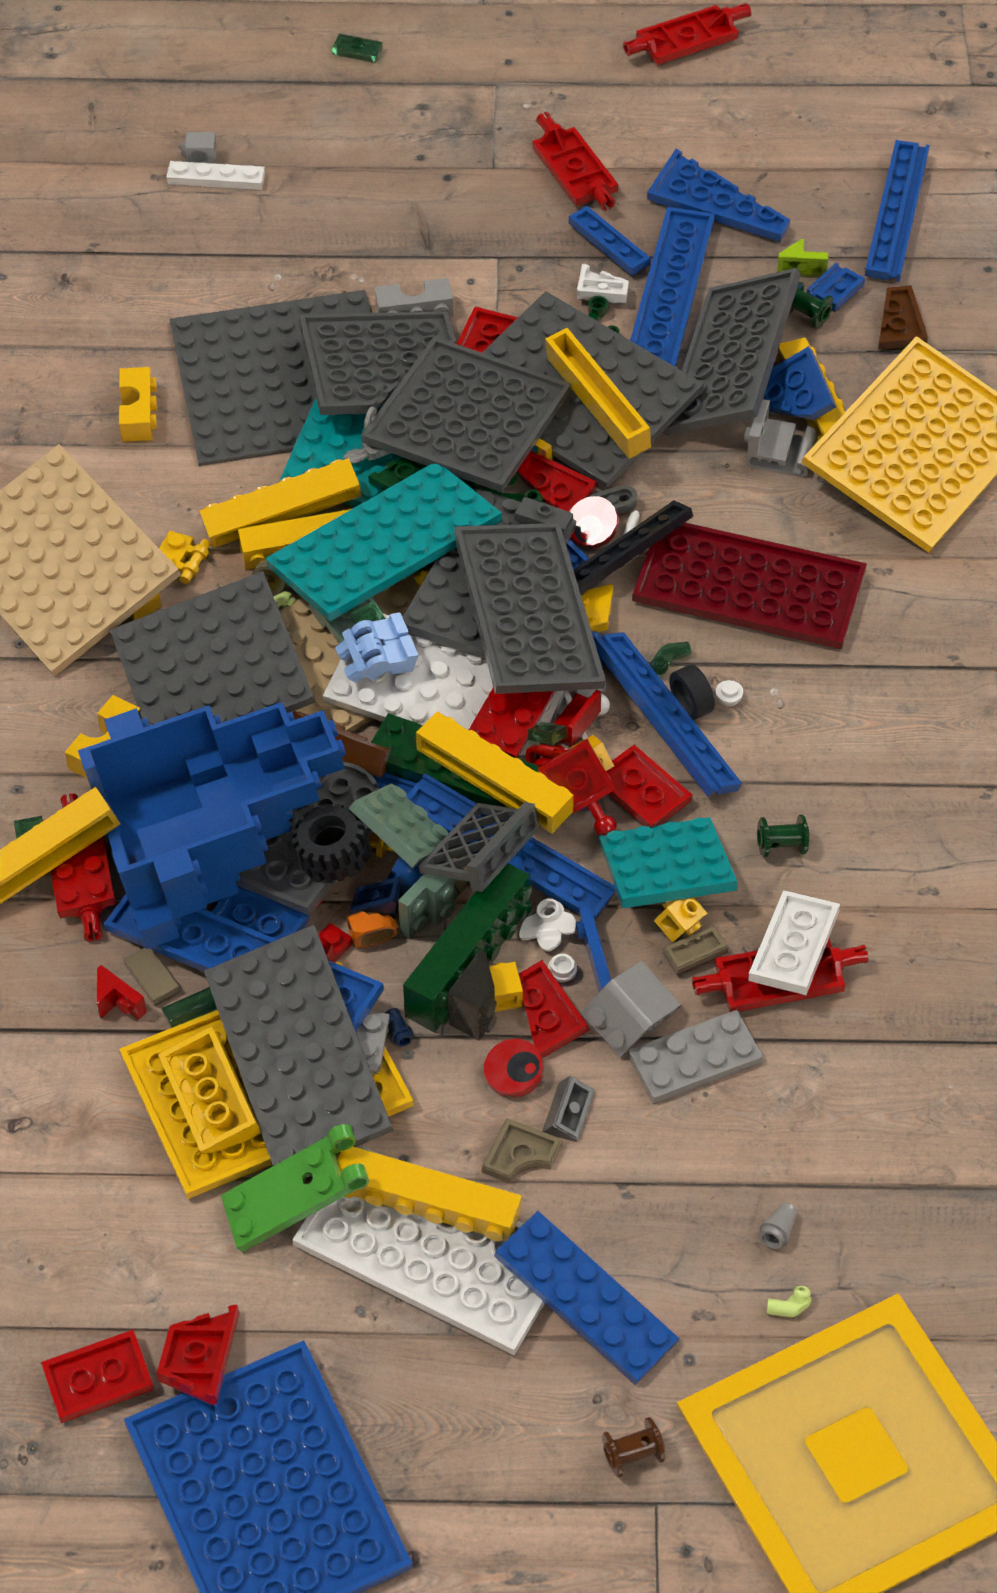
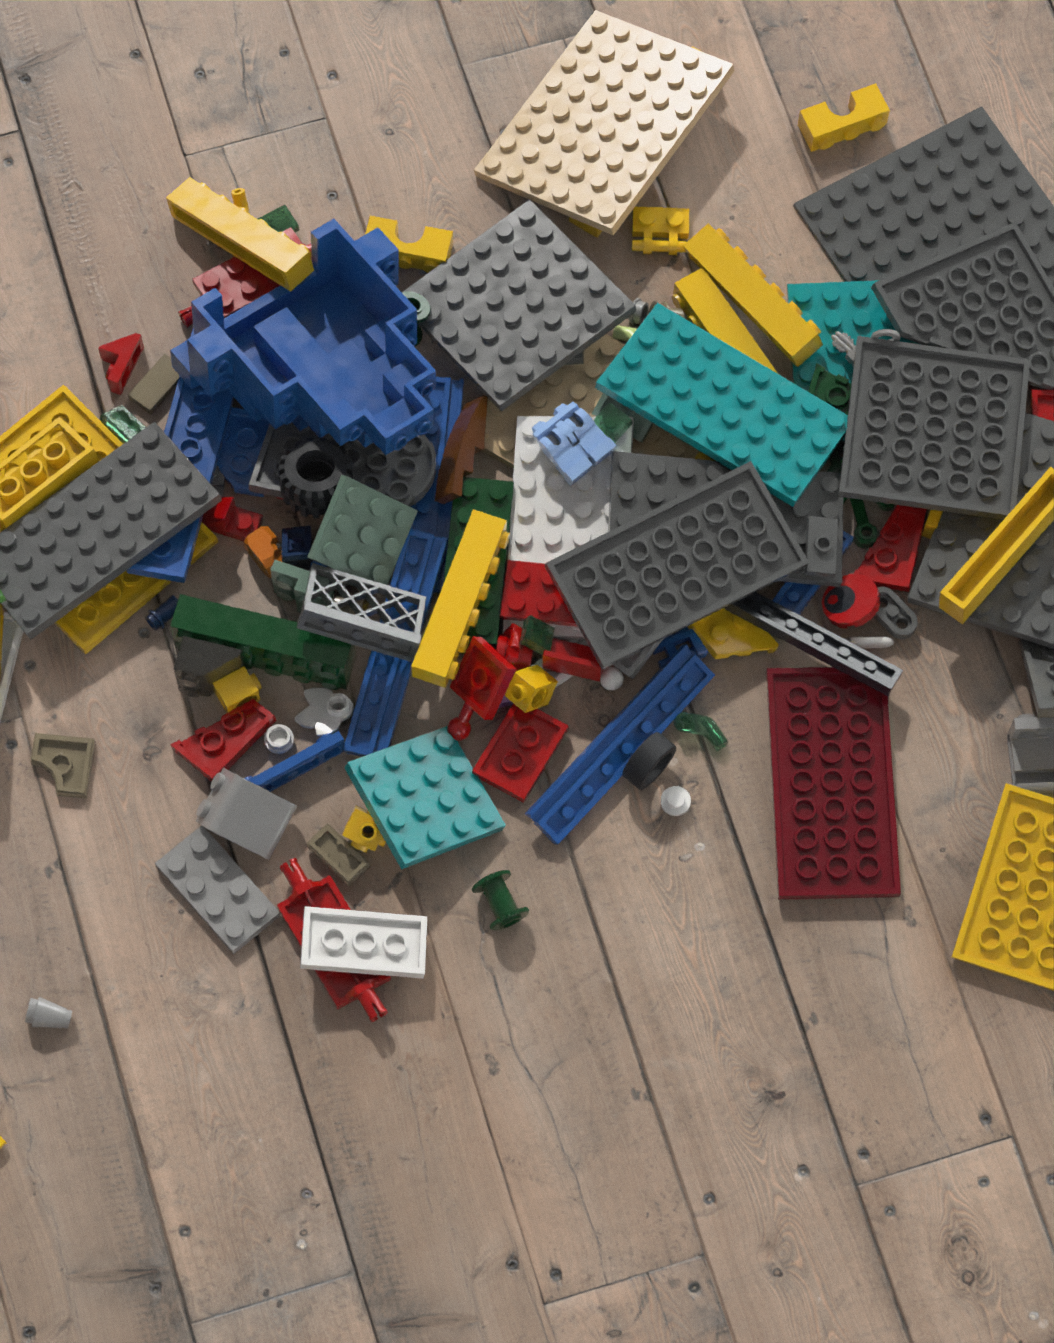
camera: 70 degrees right, 15 degrees up
light grey hinge [356,1012,390,1074] -> none
red tile [484,1038,544,1097] -> none
dark grey slope [542,1075,595,1142] -> none

